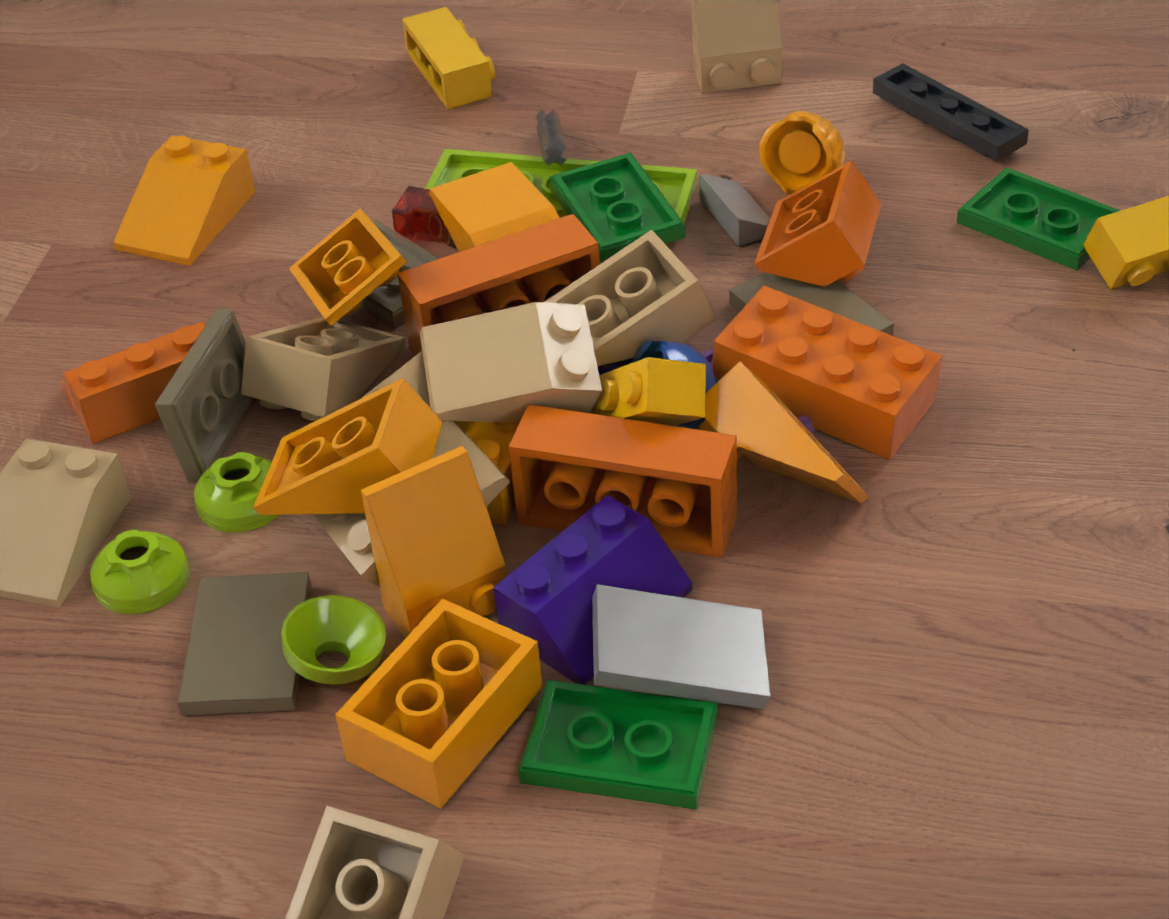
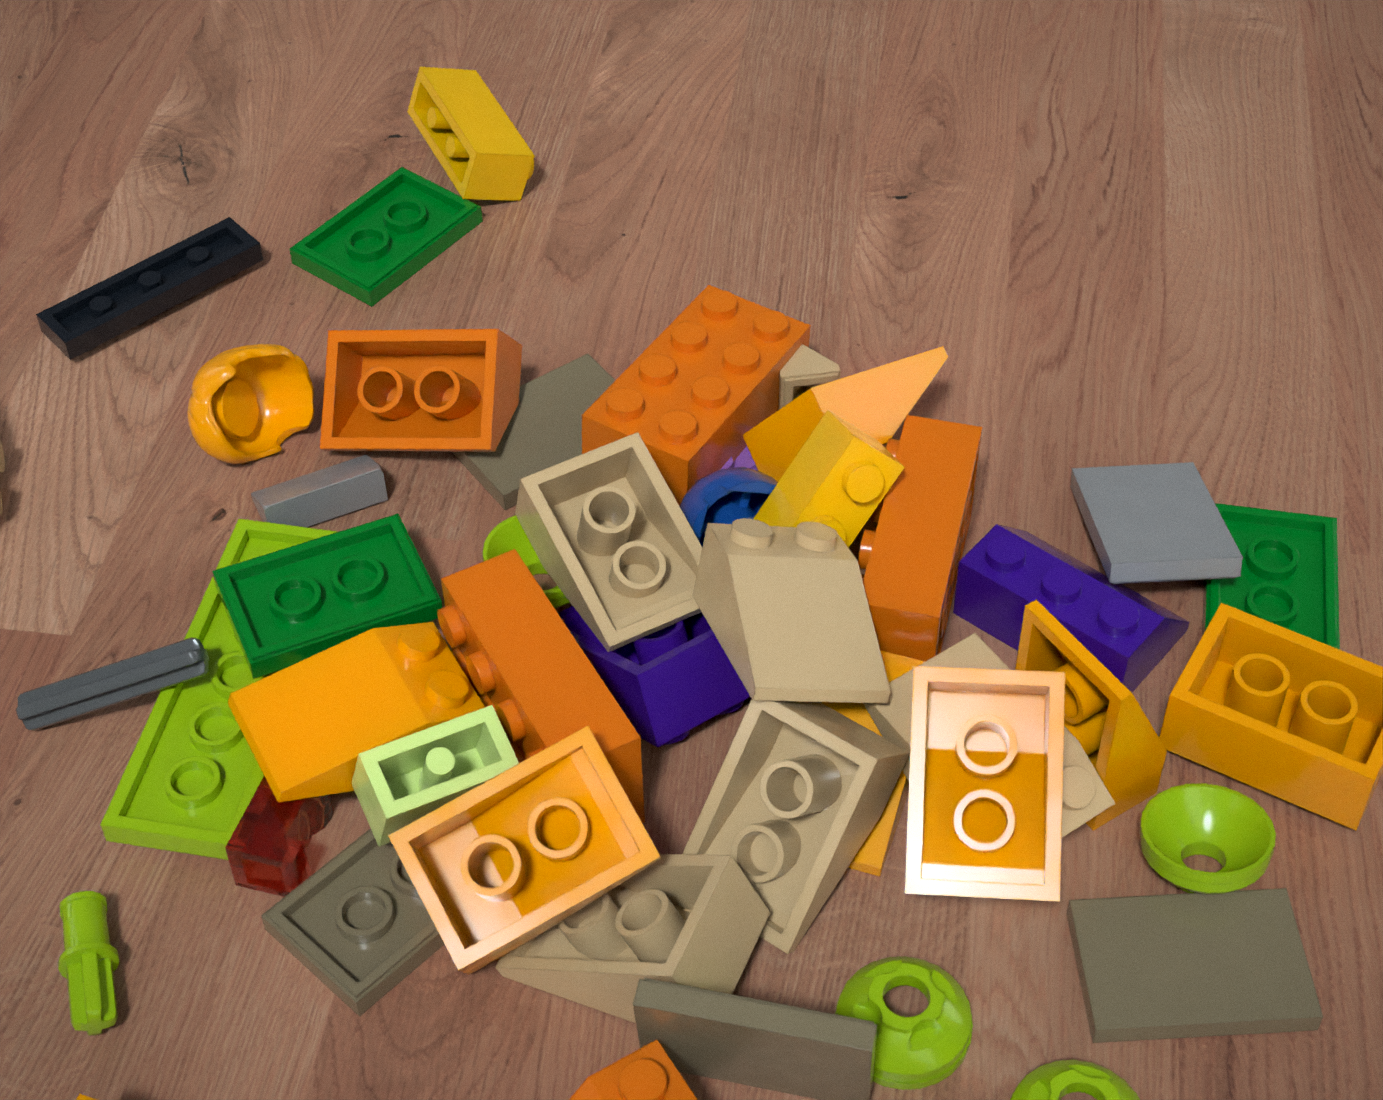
camera: 95 degrees left, 5 degrees up
none -> lime axle [58,891,120,1036]
none -> yellowish green brick [351,705,519,846]
none -> tan slope [779,344,840,409]

